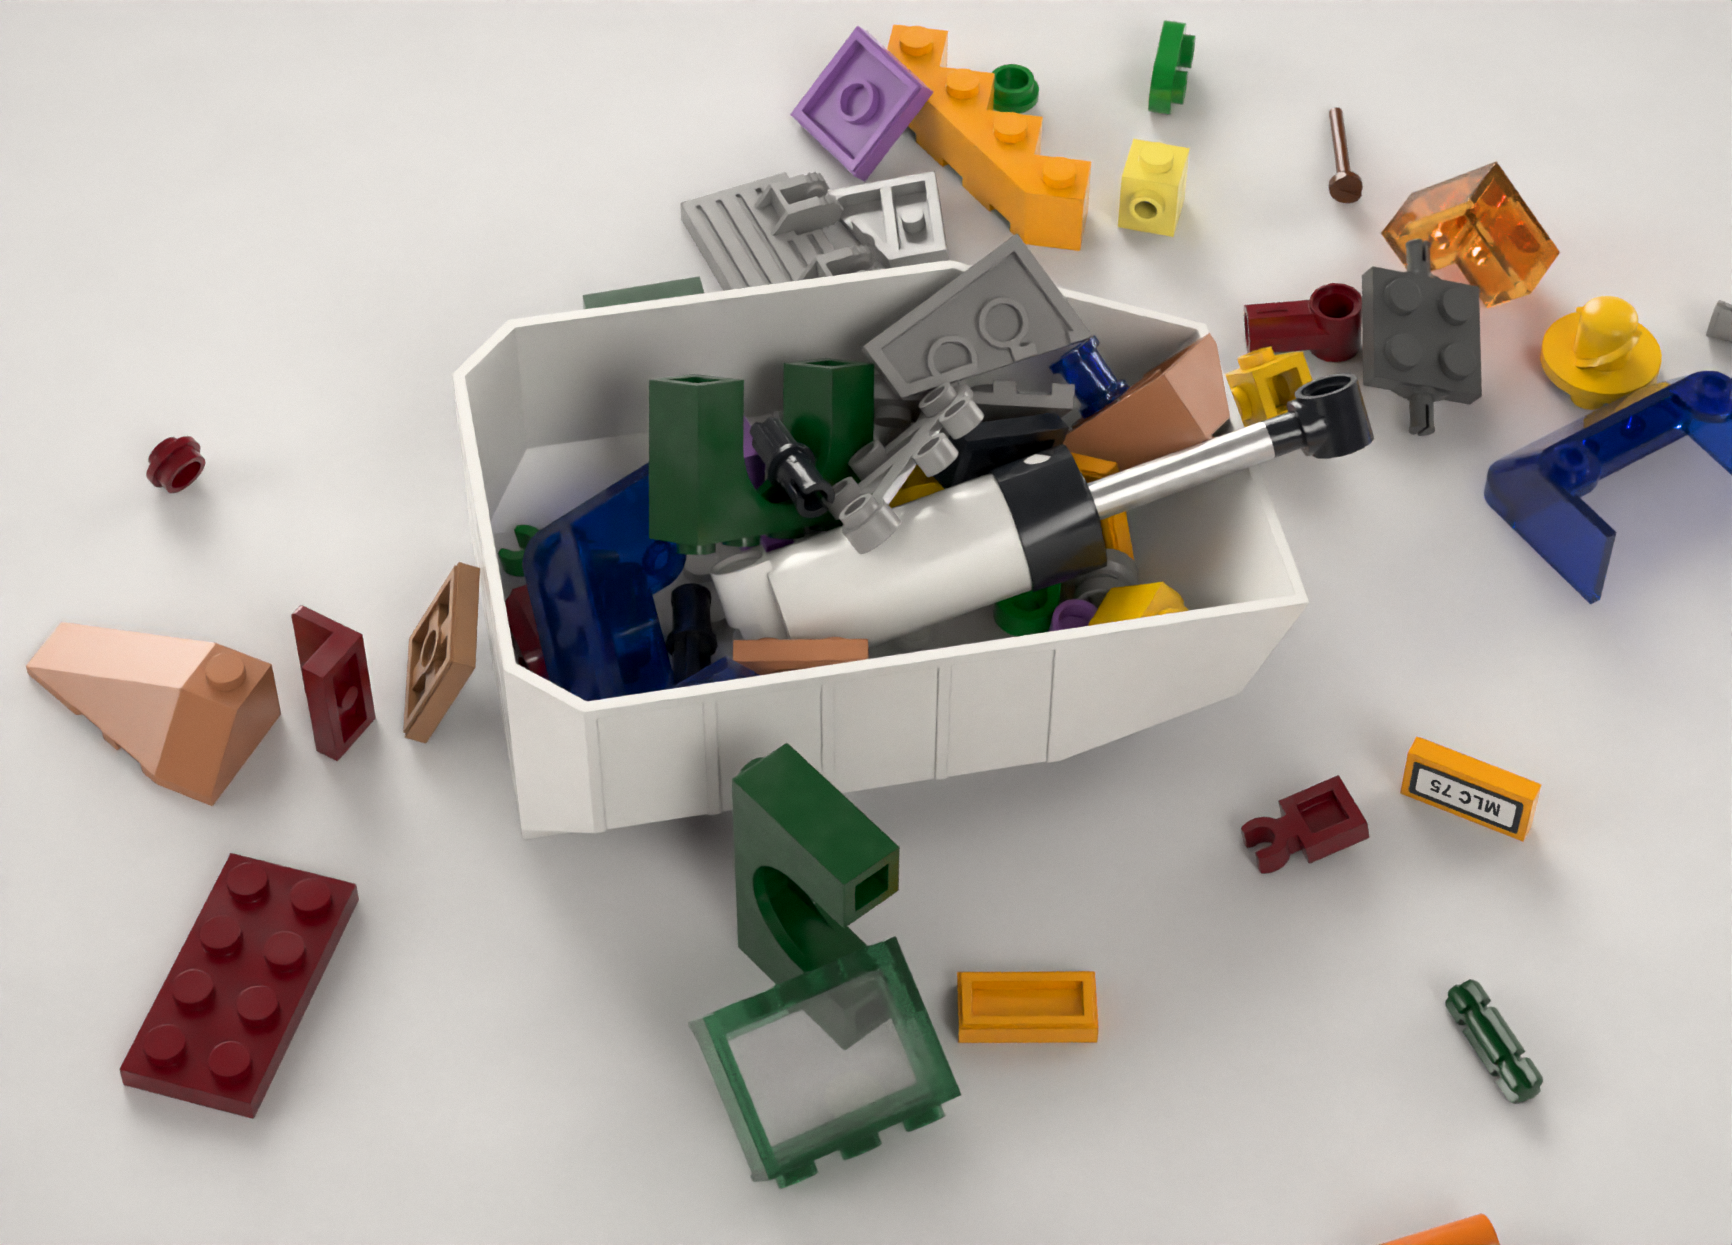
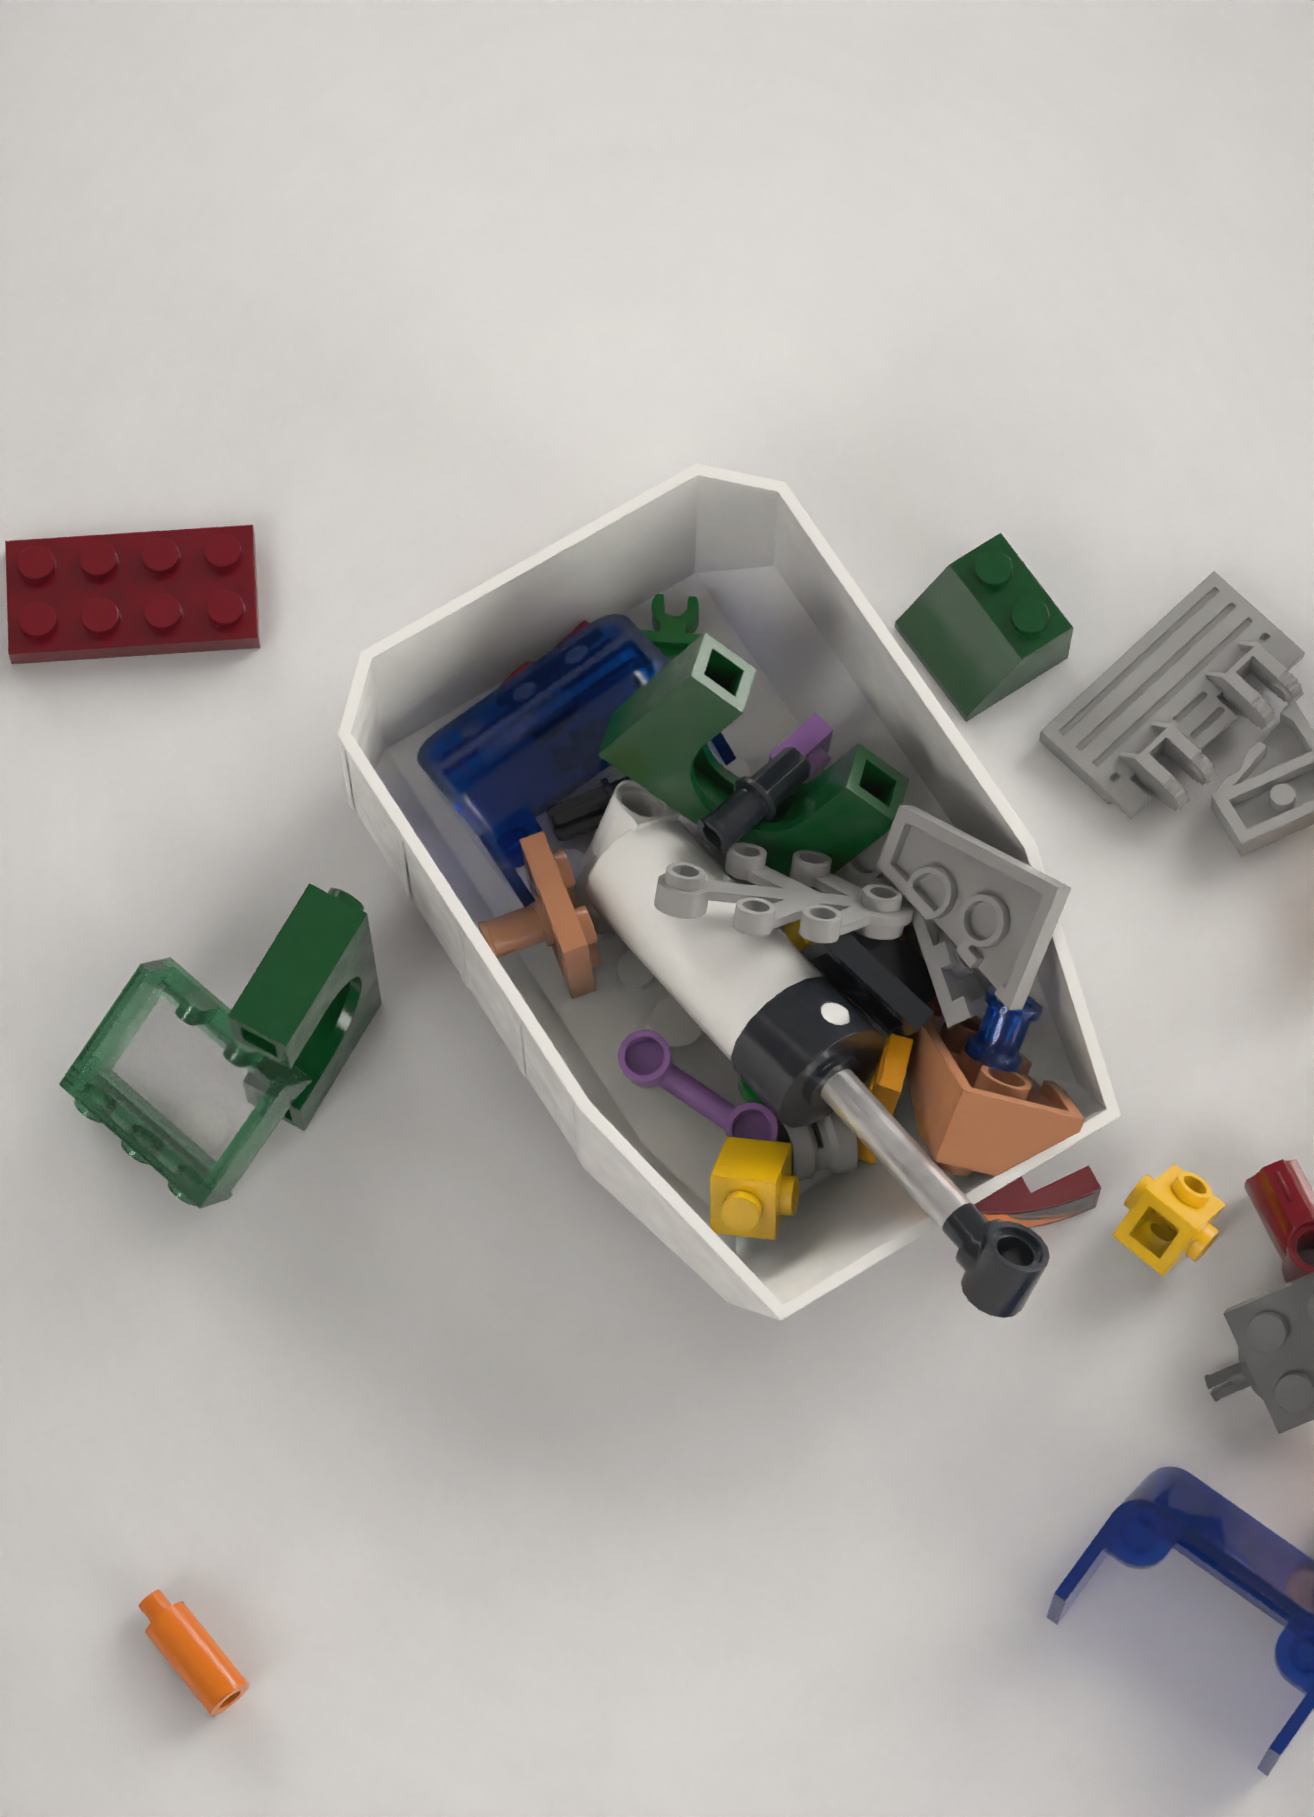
camera: 70 degrees right, 20 degrees up
nougat wedge [26,622,281,806] -> none
dark red plate [146,436,206,493] -> none
dark red panel [291,605,376,761] -> none
light orange tile [957,971,1099,1043] -> none
dark red plate [1241,775,1370,874] -> none
tile [1400,736,1541,842] -> none
dark green axle [1445,979,1543,1104] -> none

